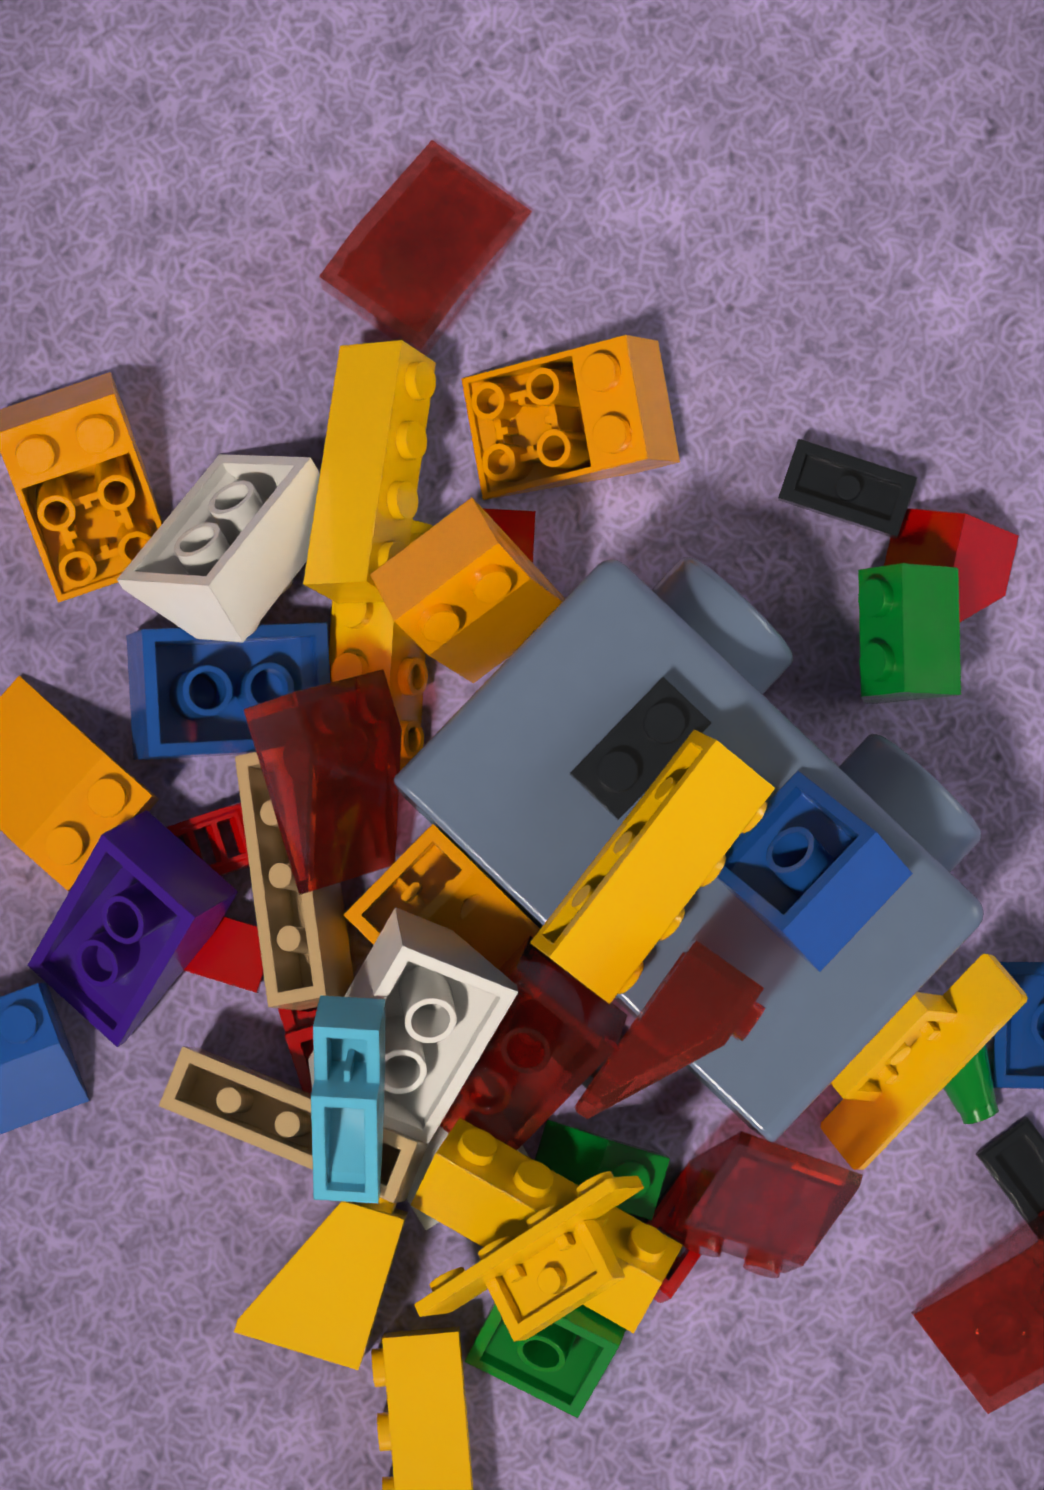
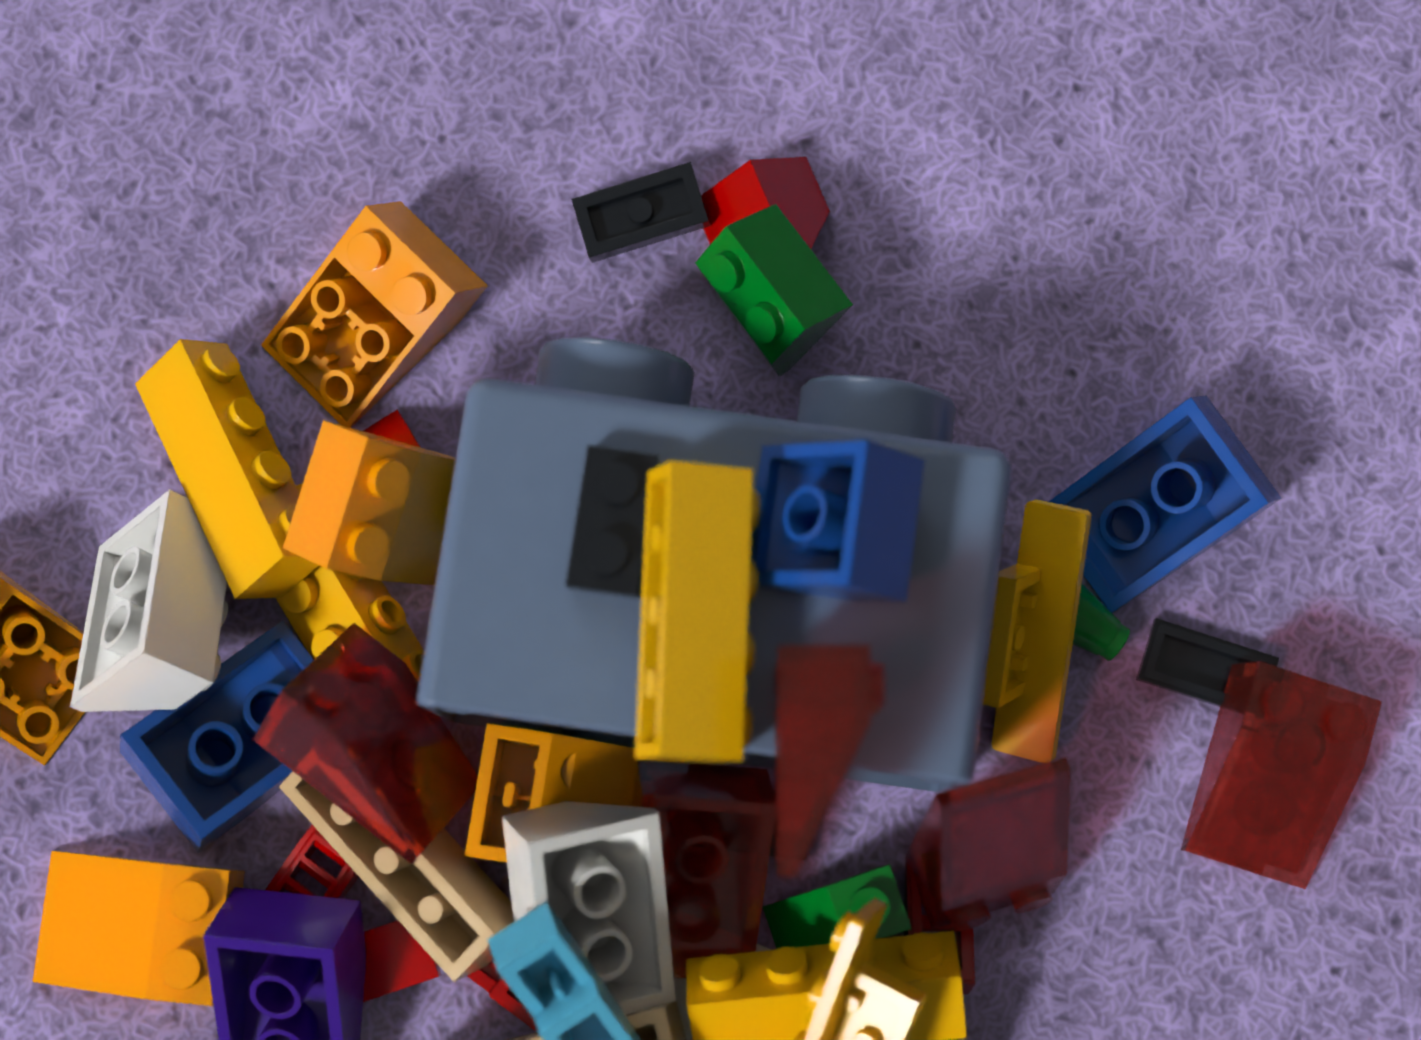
camera: 35 degrees left, 5 degrees down
clear red slope [319,140,532,356] -> none

